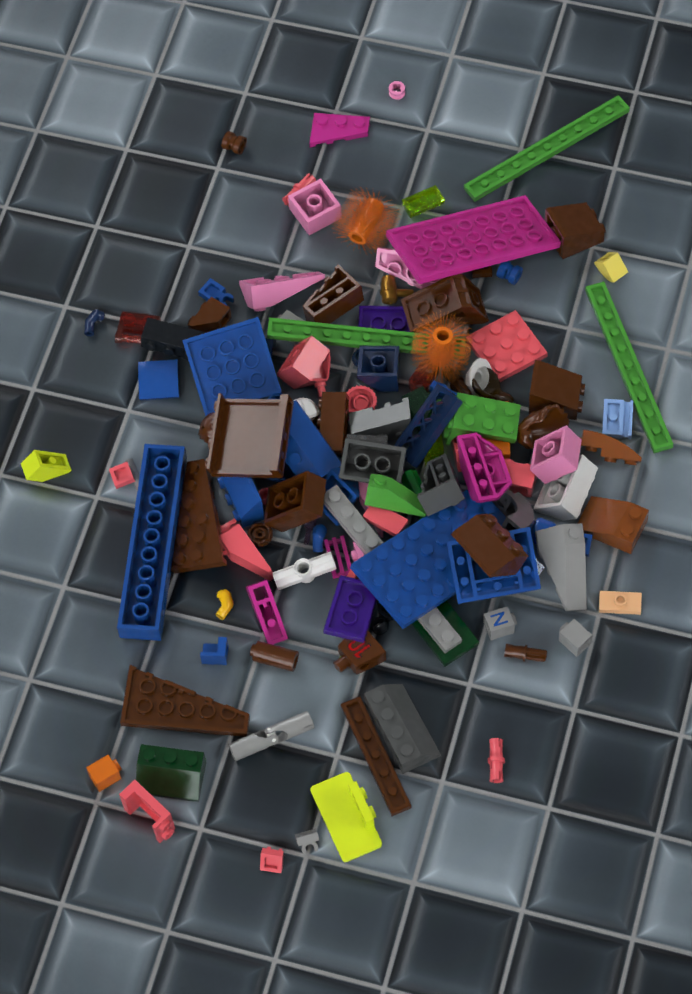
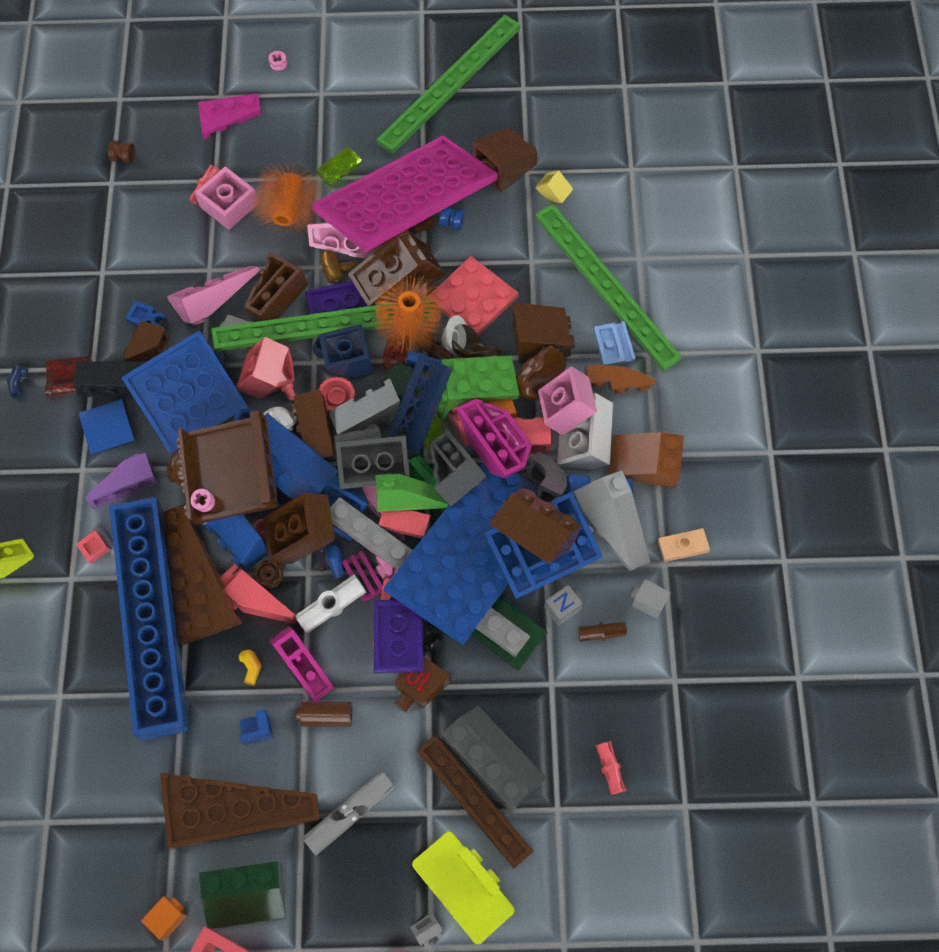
camera: 20 degrees left, 5 degrees up
none -> medium lavender slope [86,453,159,509]
none -> bright pink bush [190,489,215,512]

